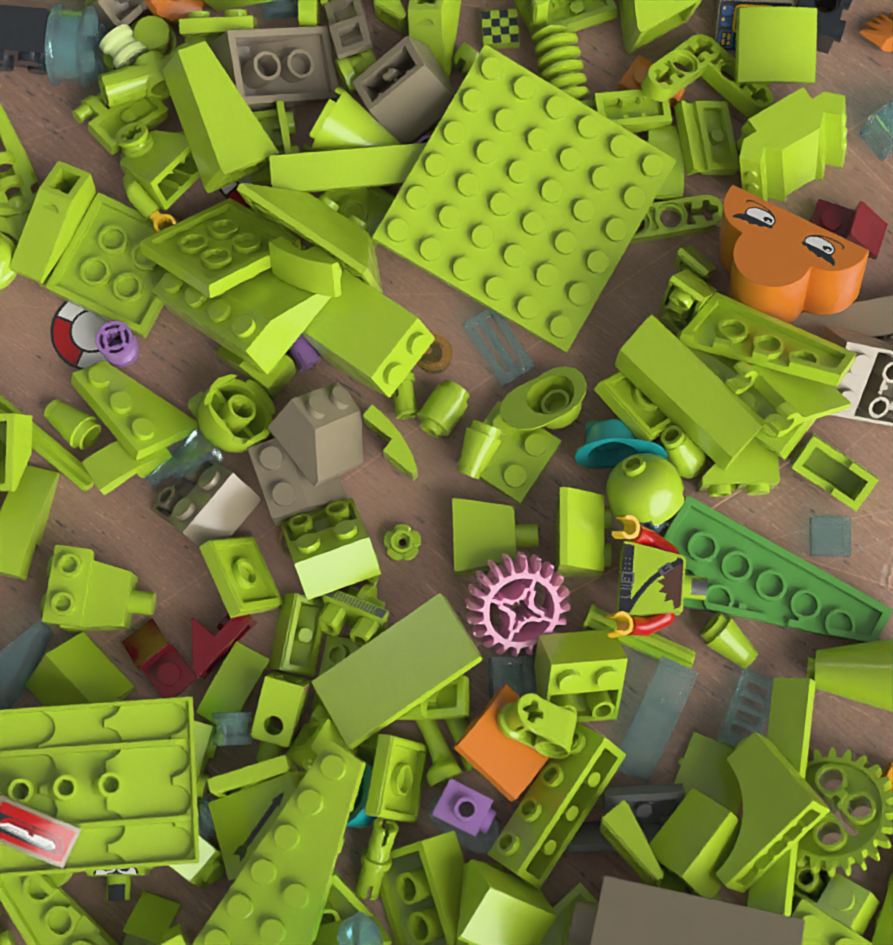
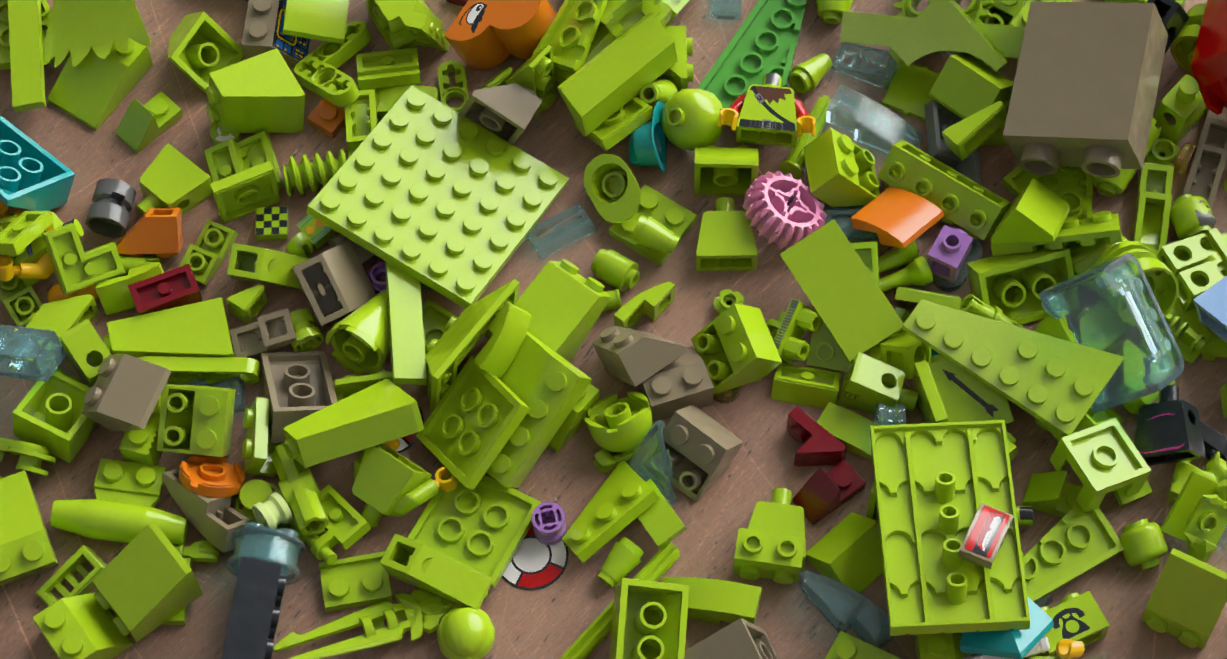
camera: 90 degrees left, 15 degrees down
lime bush [116,121,154,158] -> none
lime tile [199,536,283,618] -> none
lime piece [497,693,577,758] -> none
none -> lime plate [319,551,393,612]
none -> dark tan slope [458,83,543,145]

